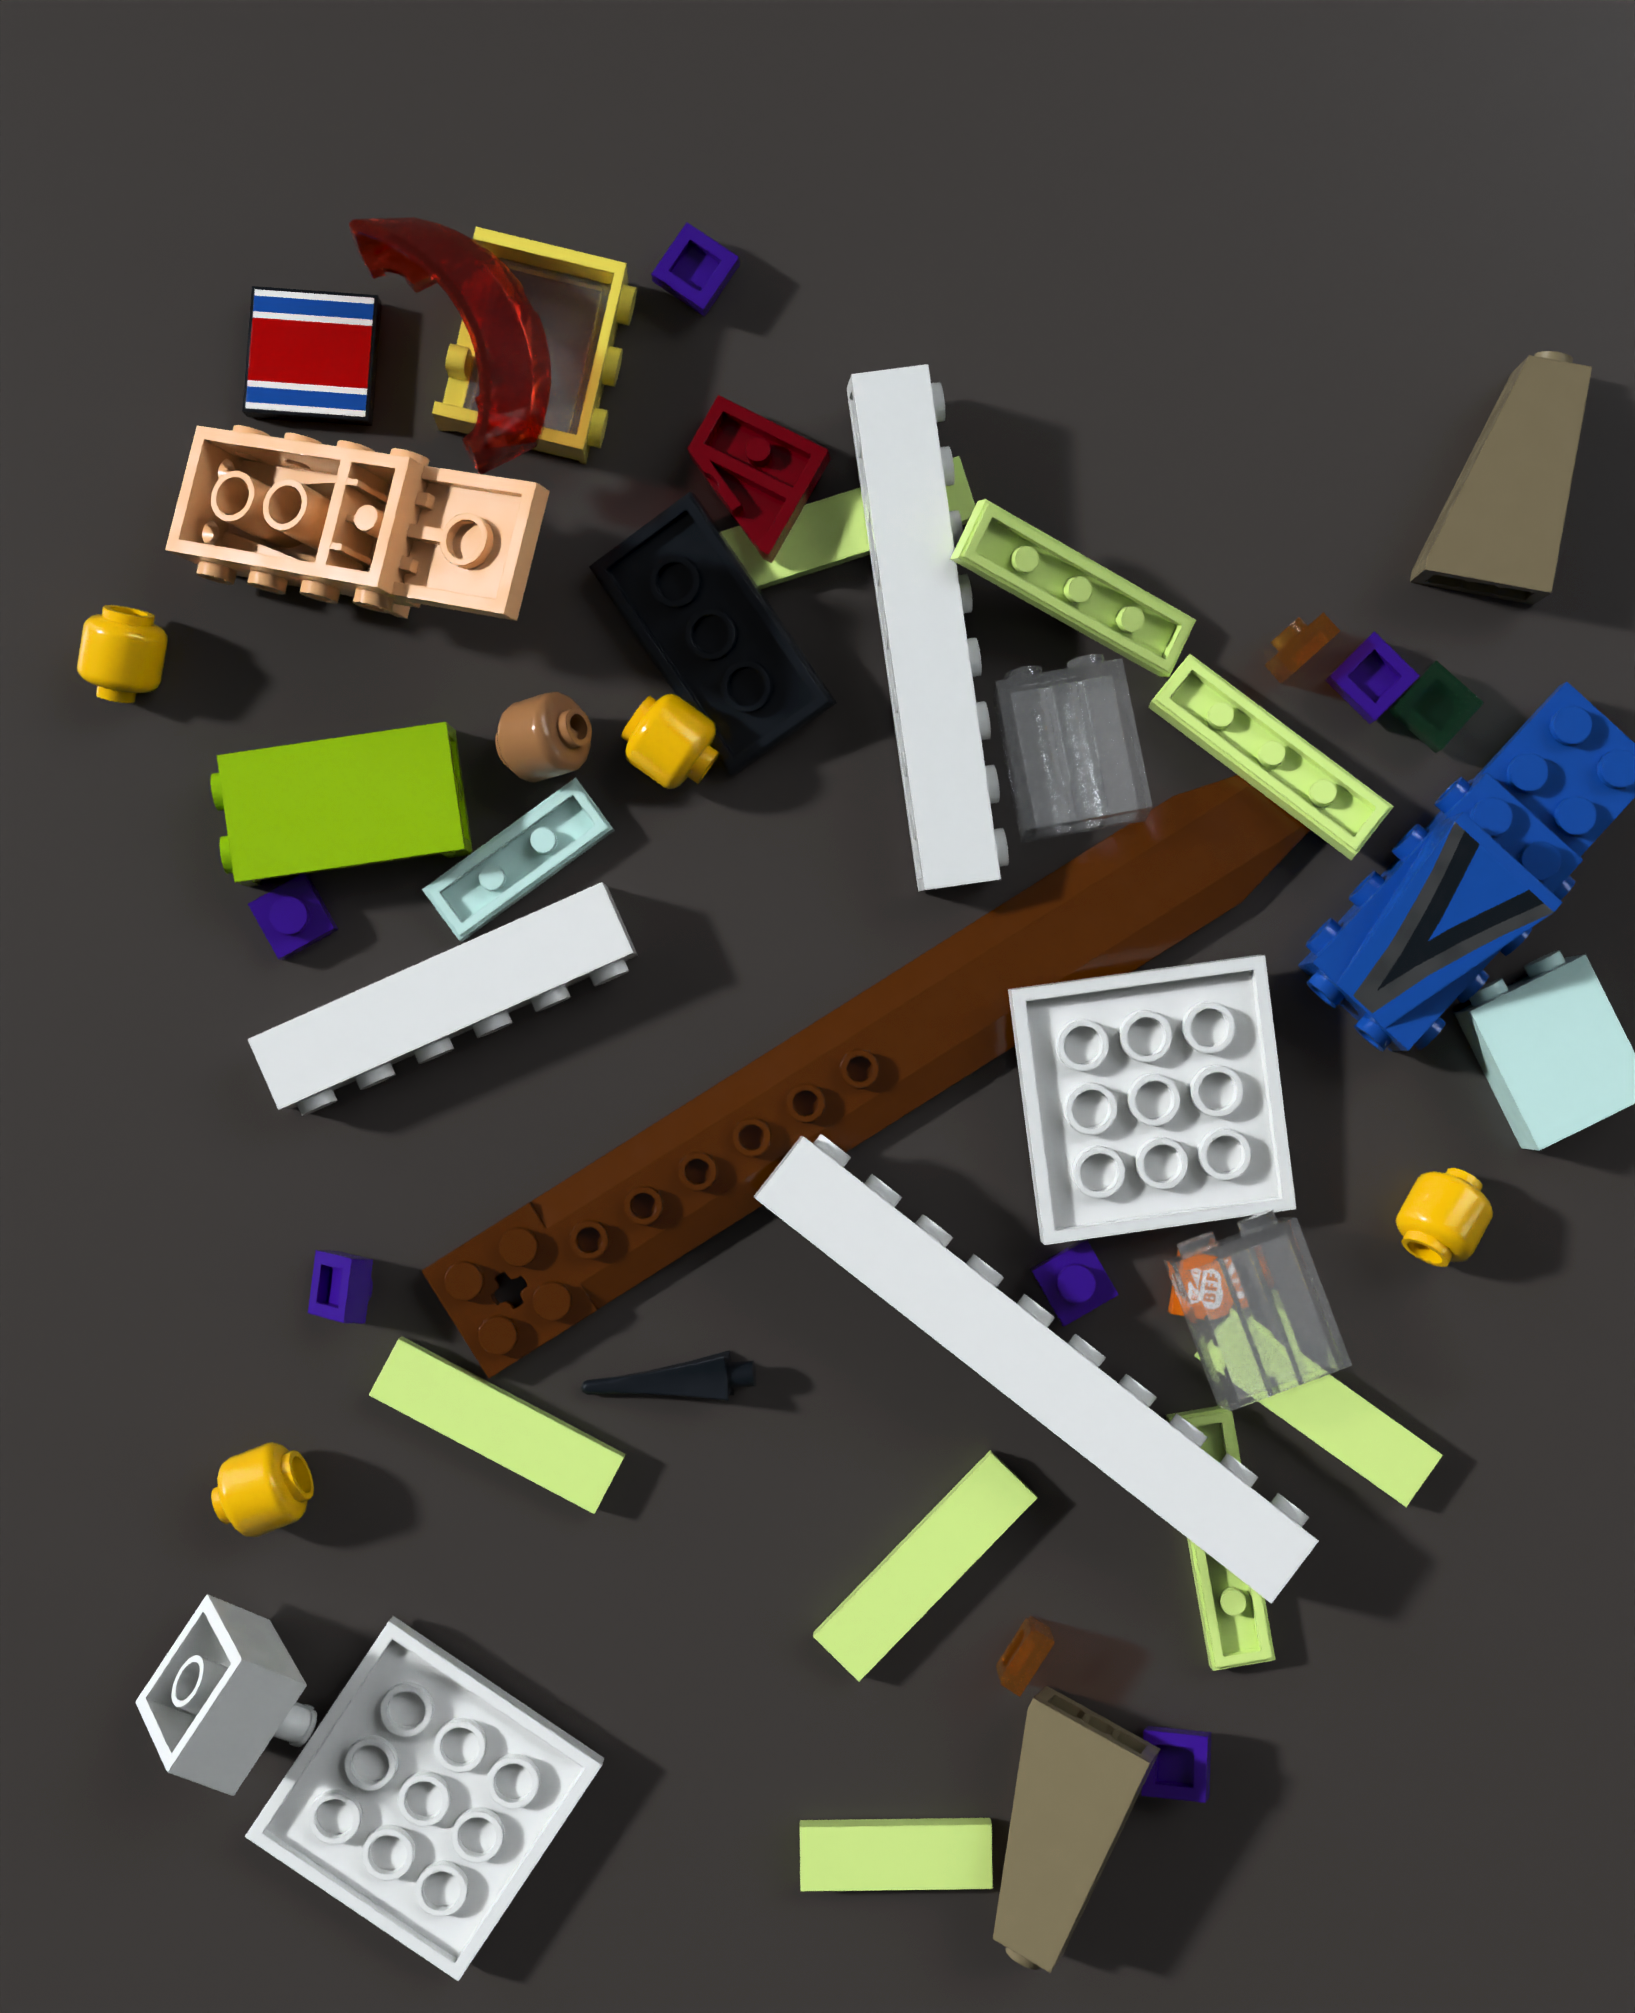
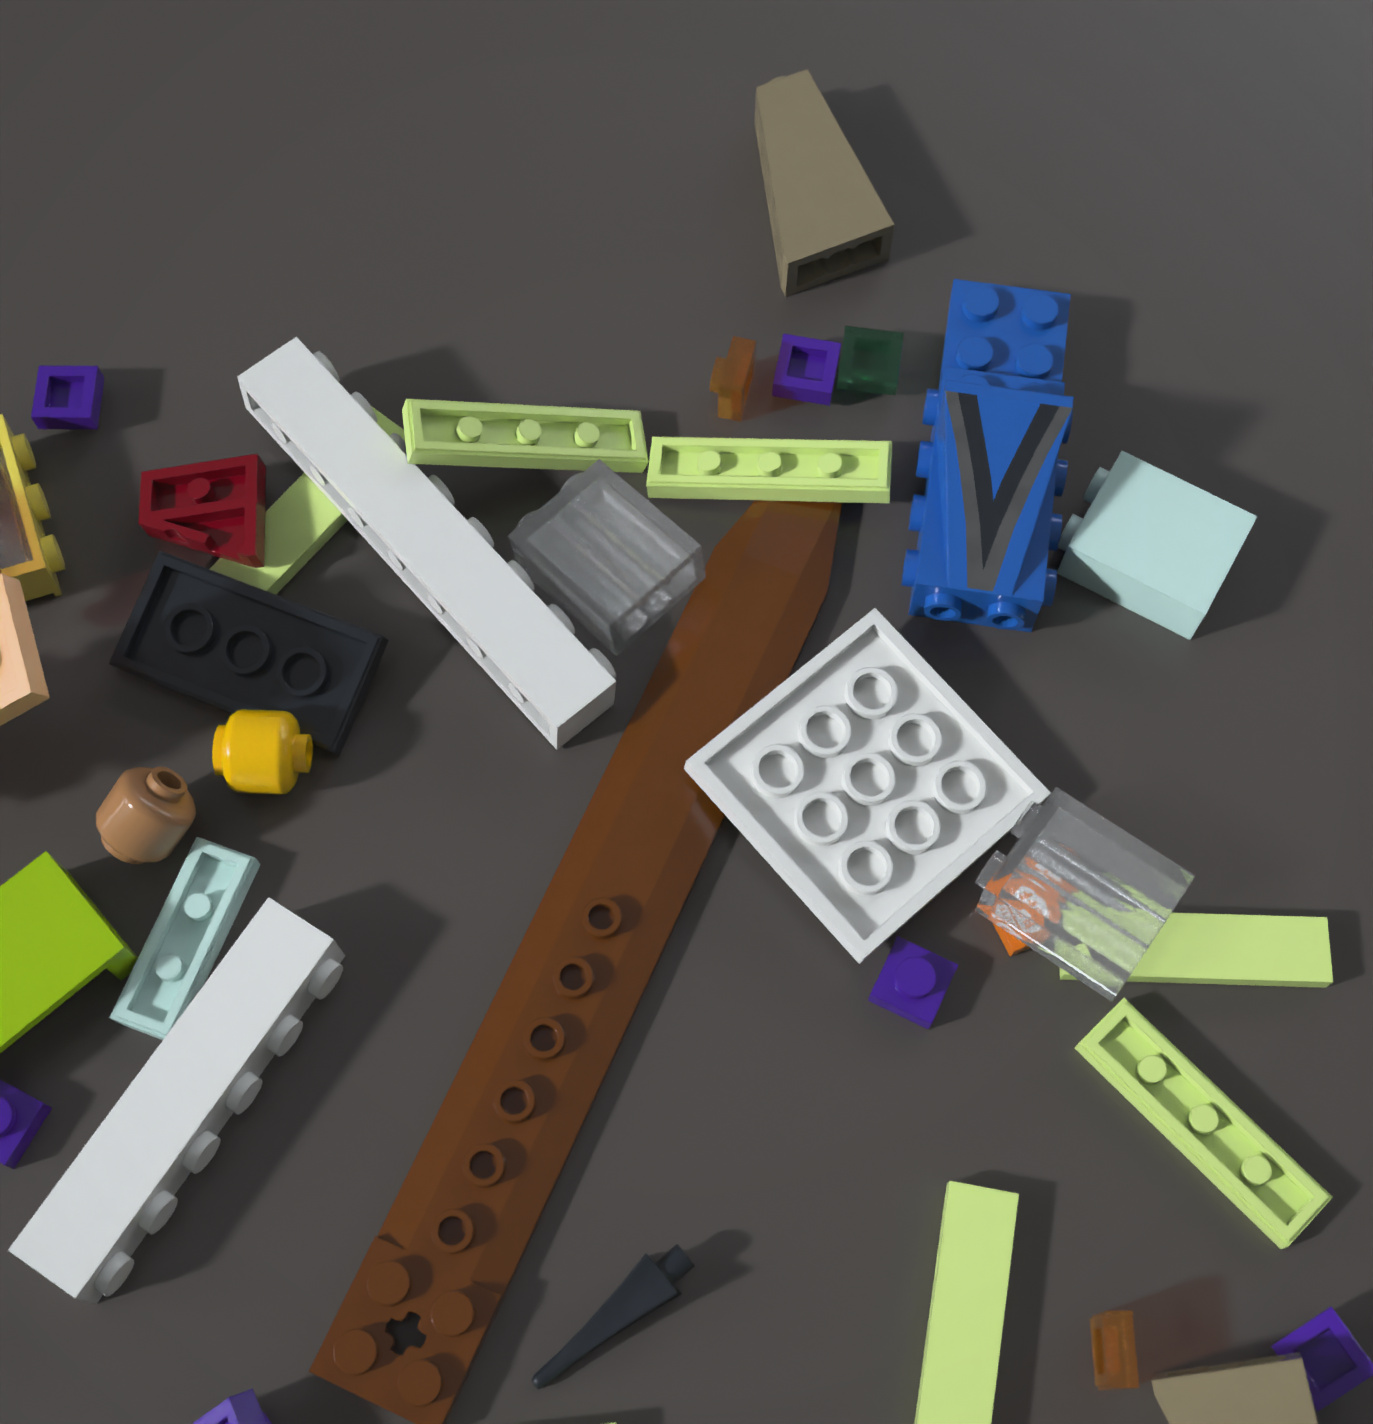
camera: 35 degrees left, 20 degrees down
white brick [754,1134,1319,1604] -> none
yellow head [1395,1168,1493,1267] -> none

